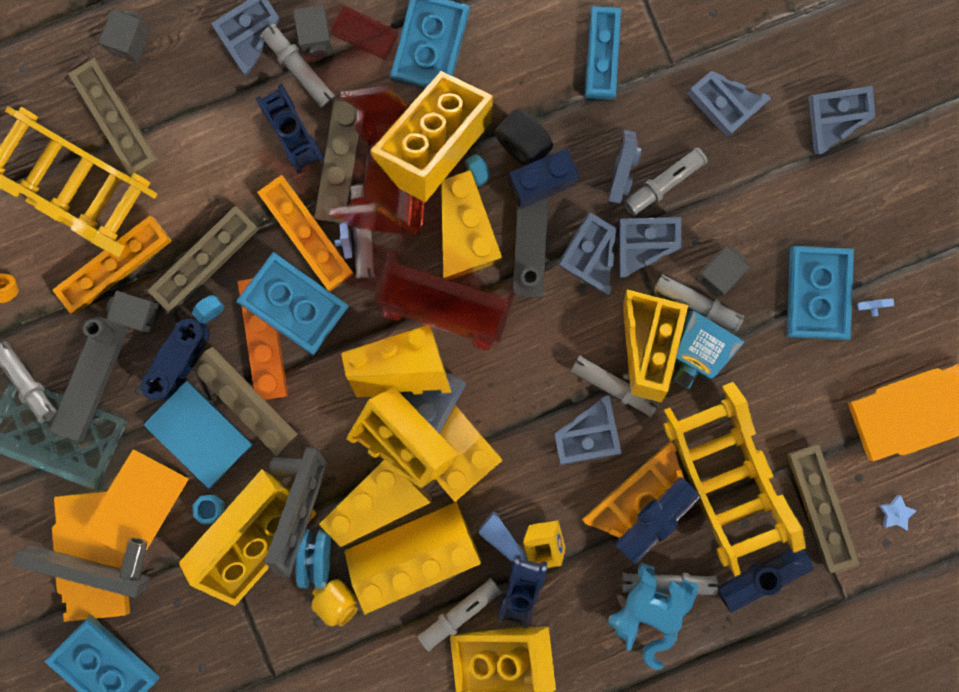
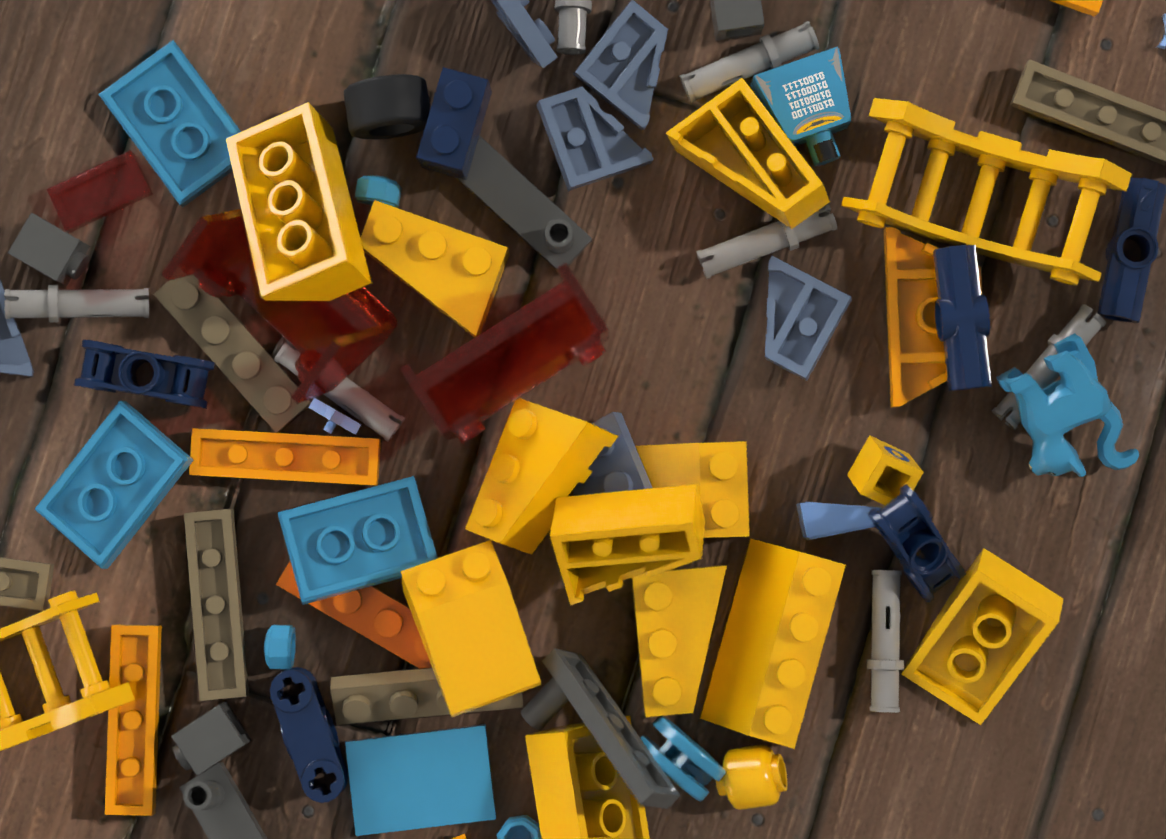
camera: 50 degrees left, 0 degrees up
none -> dark azure tile [35,400,194,569]
none -> yellow slope [401,540,541,718]

